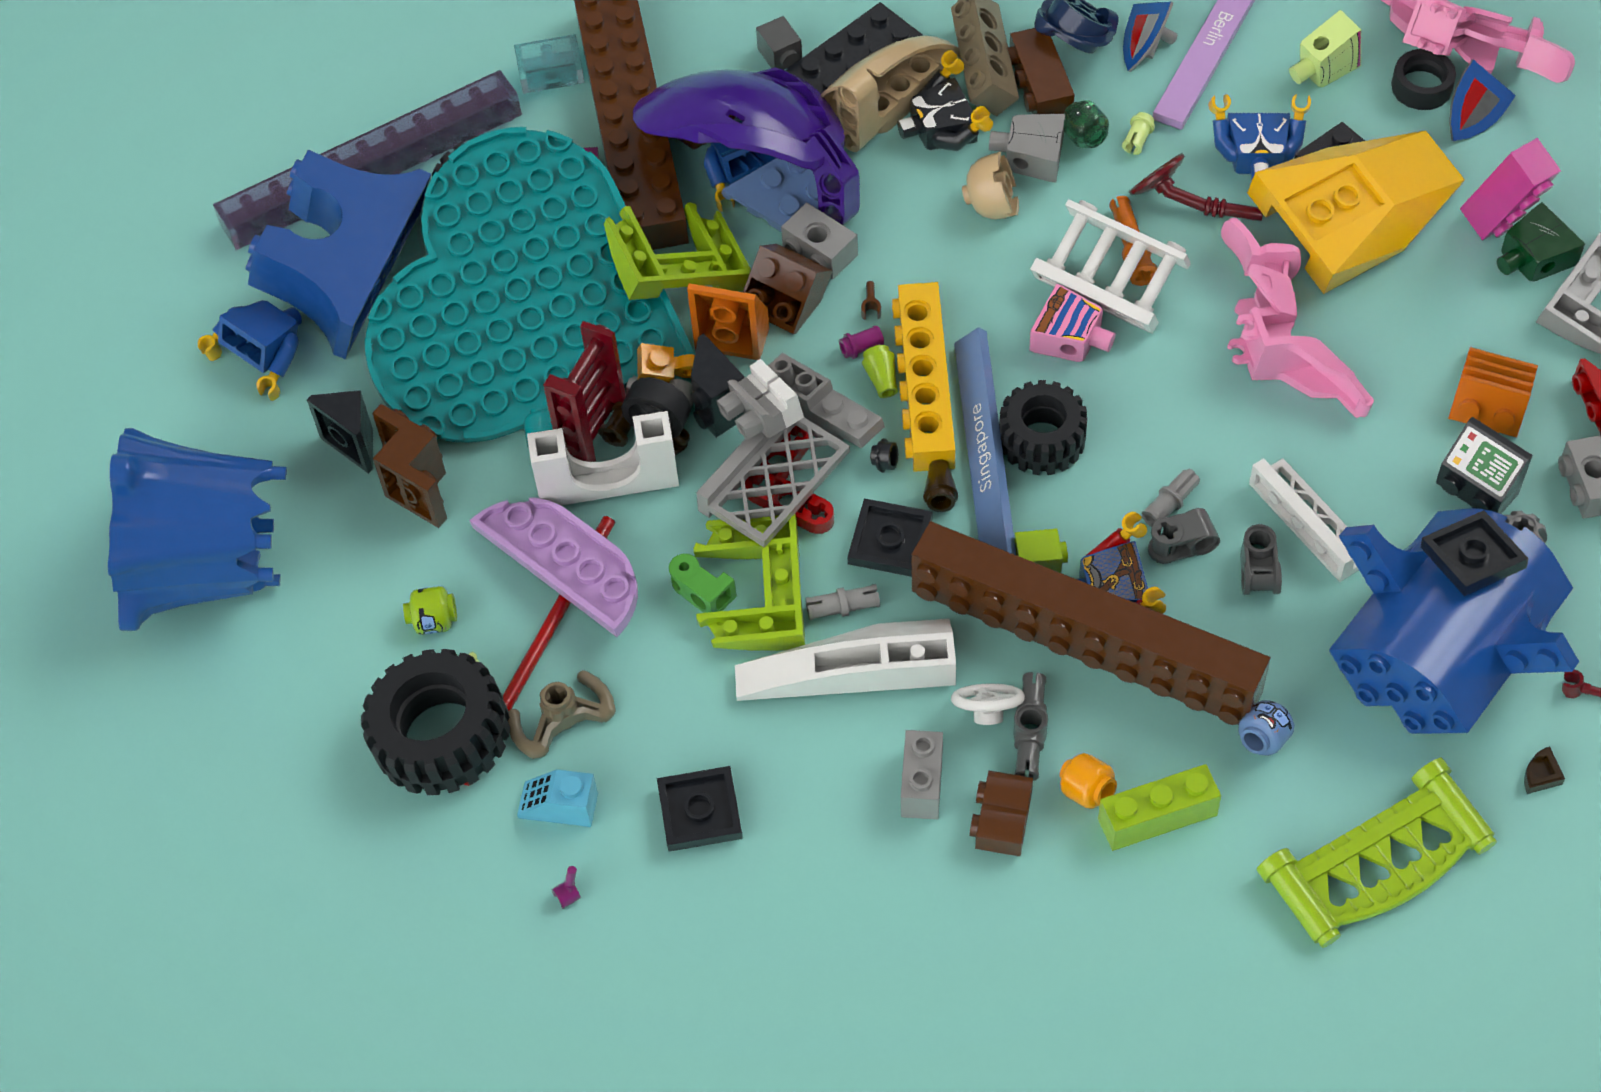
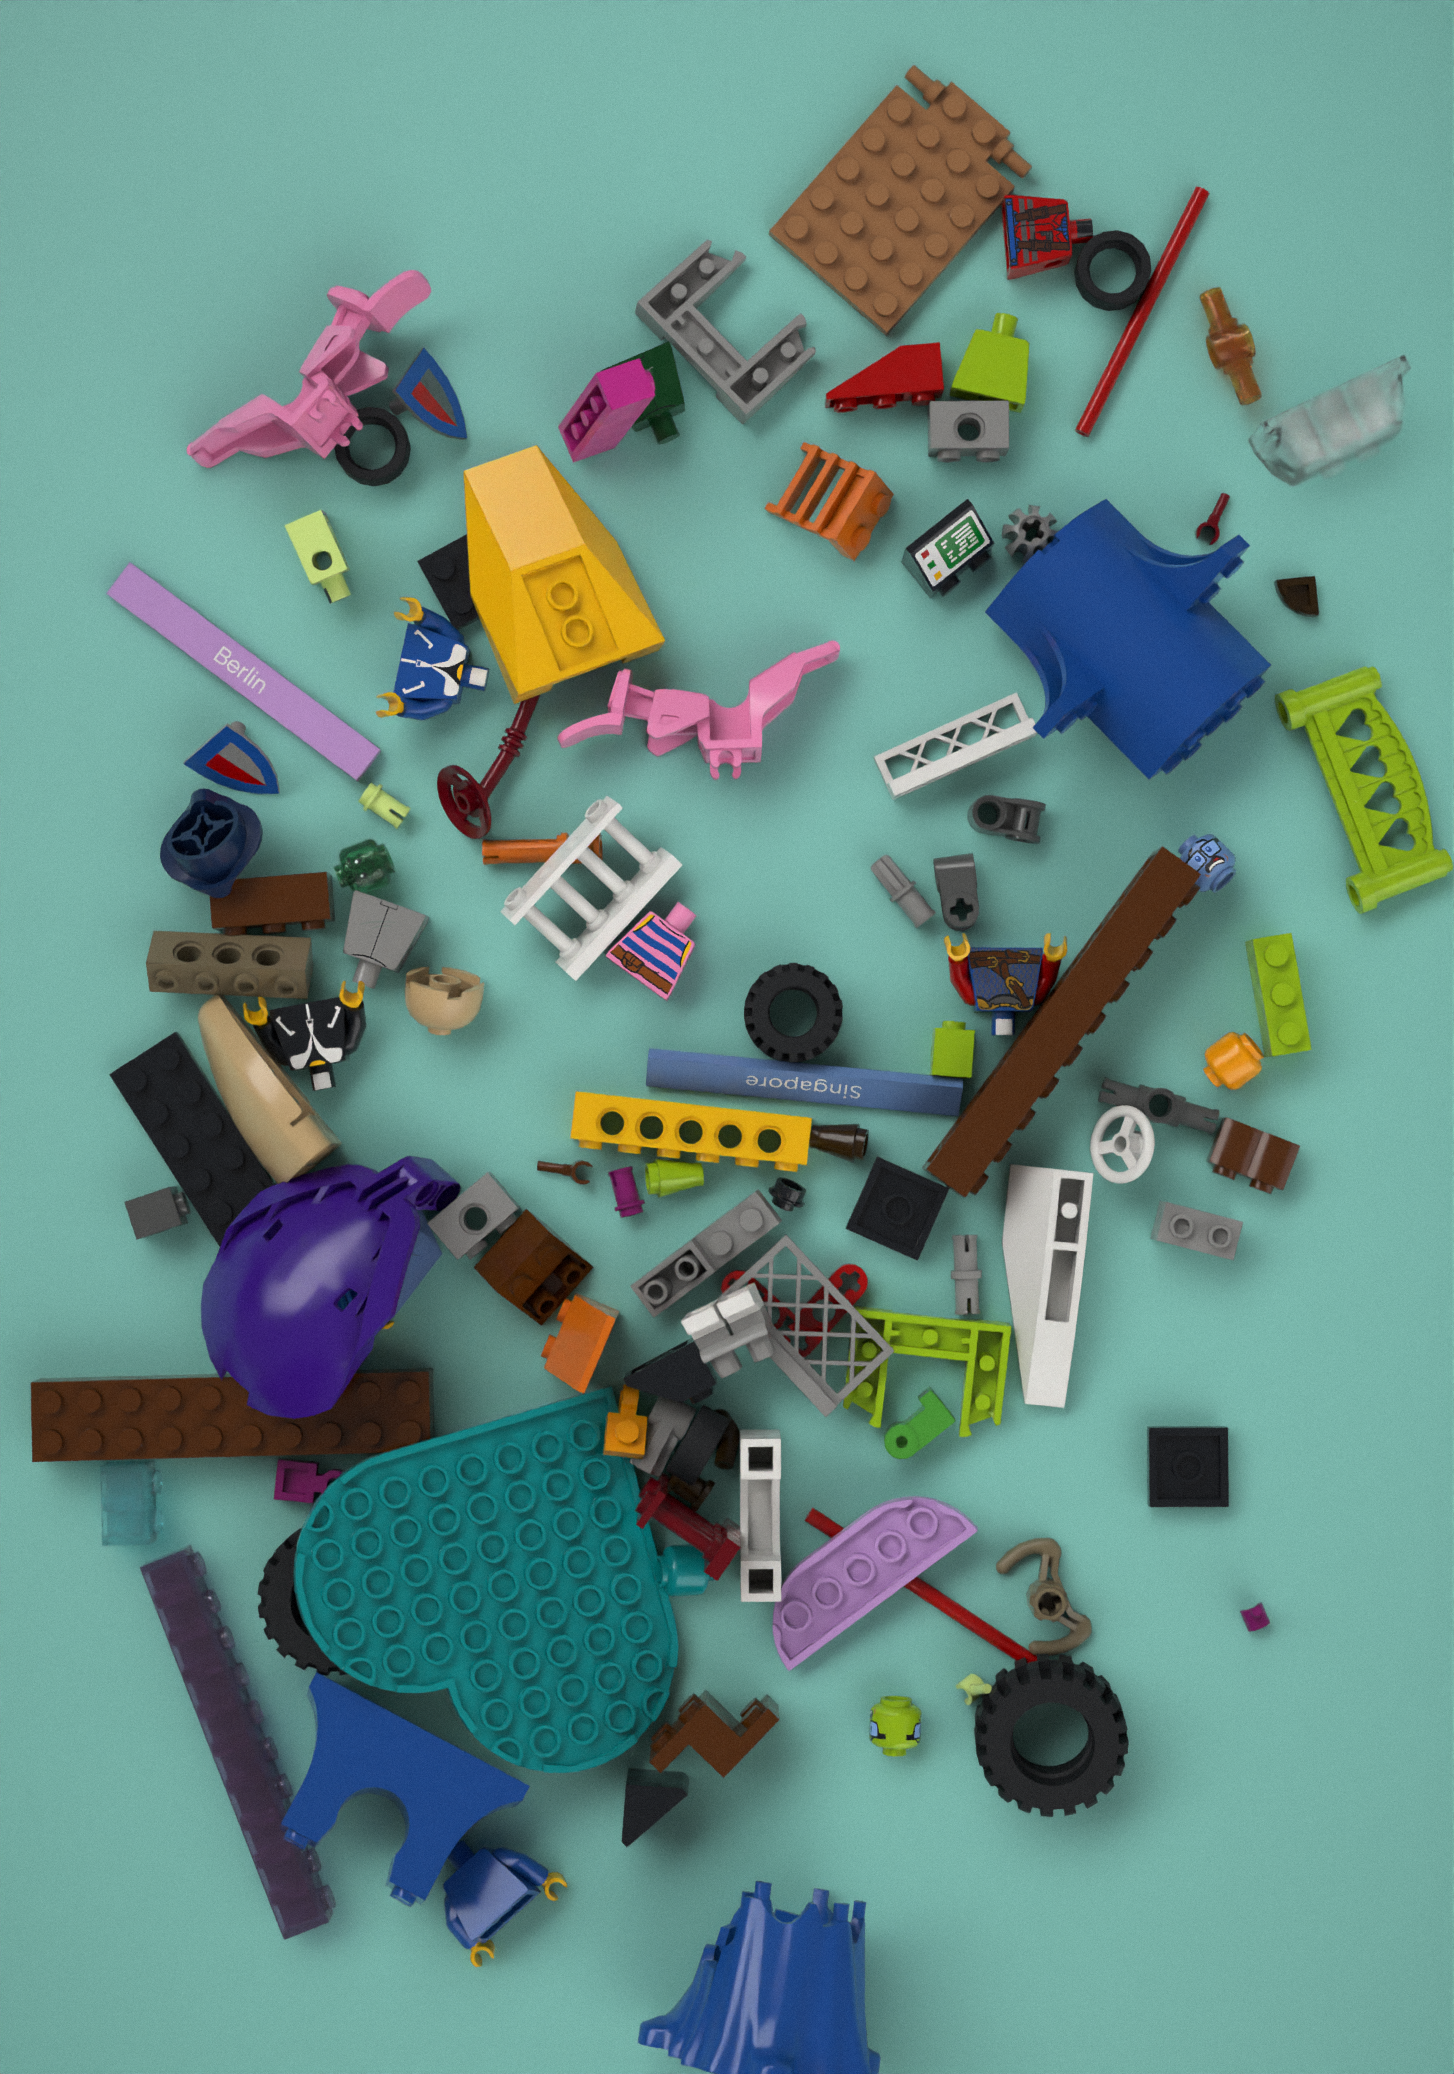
camera: 85 degrees left, 30 degrees up
medium azure slope [517,769,598,827] -> none
lime wedge [604,202,751,300] -> none
black plate [1421,510,1529,596] -> none

